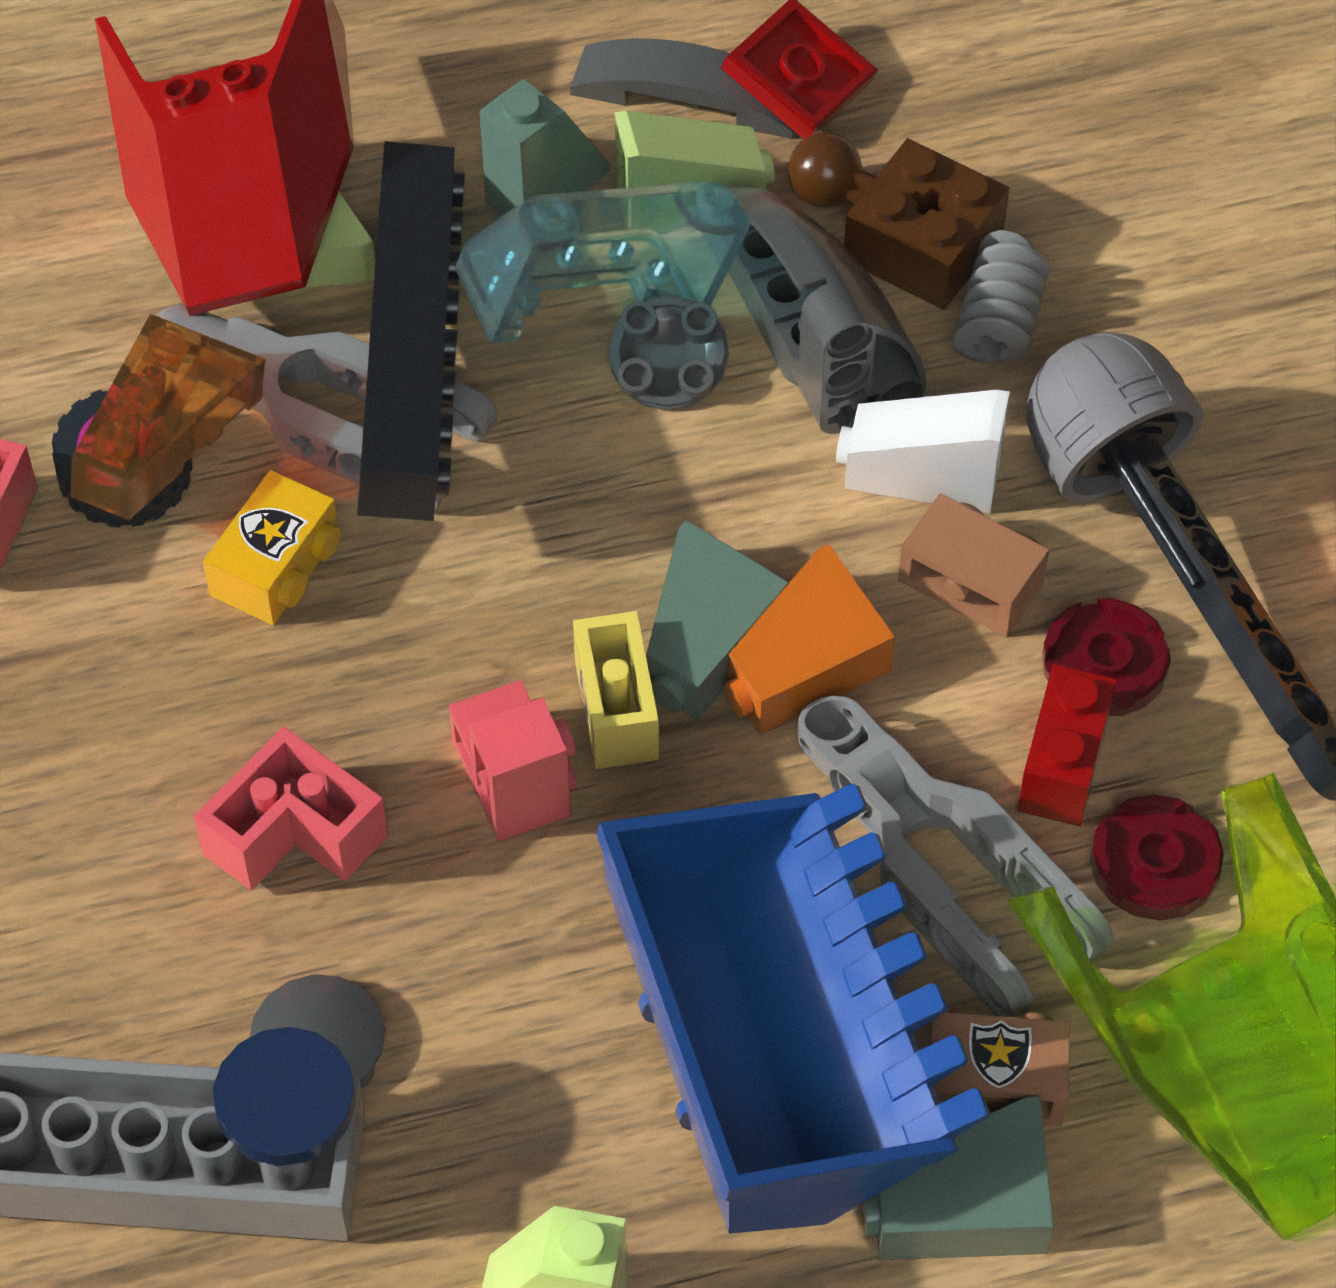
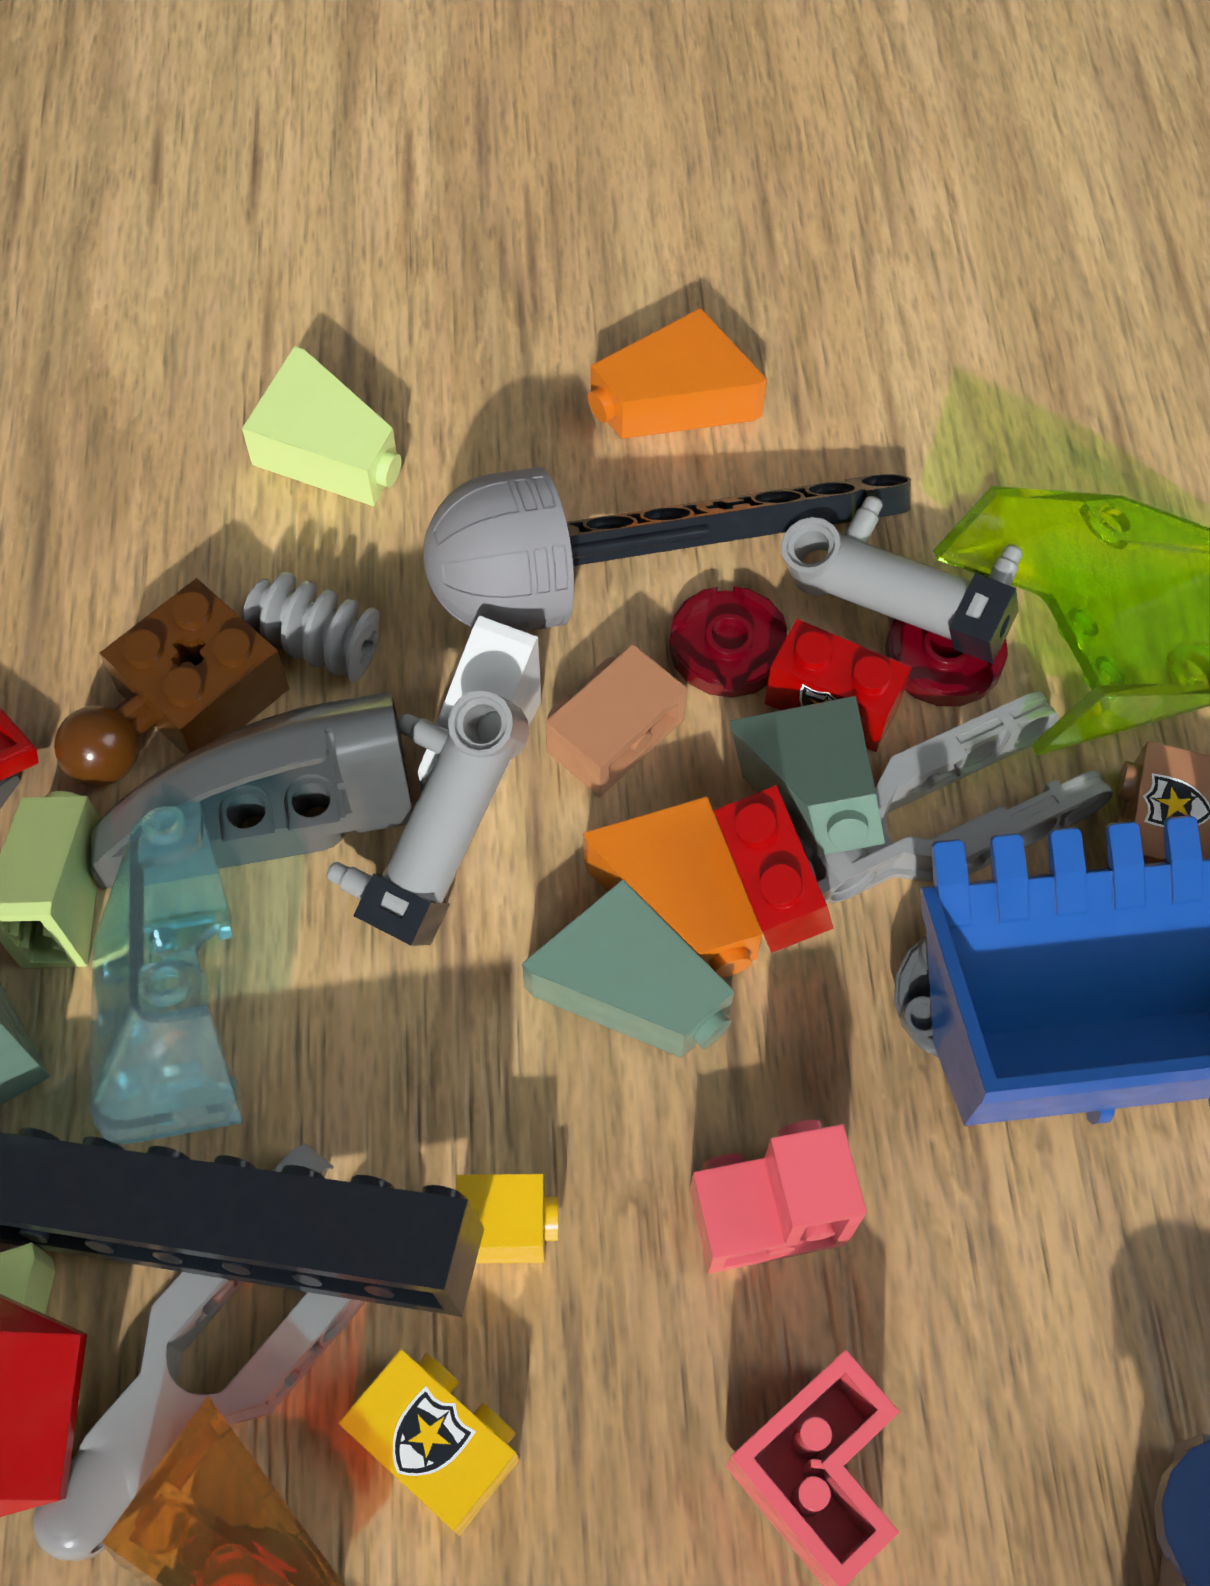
camera: 80 degrees left, 5 degrees up
dark grey dish [249,974,385,1089] -> none
light yellow brick [573,611,659,770] -> none
dark grey dish [608,295,729,410] -> none
none -> yellowish green slope [242,346,401,506]
none -> light grey piece [326,690,529,946]
none -> yellow brick [456,1174,559,1263]
none -> red brick [713,785,834,953]
none -> sand green slope [730,696,885,856]
none -> light grey piece [781,496,1023,664]

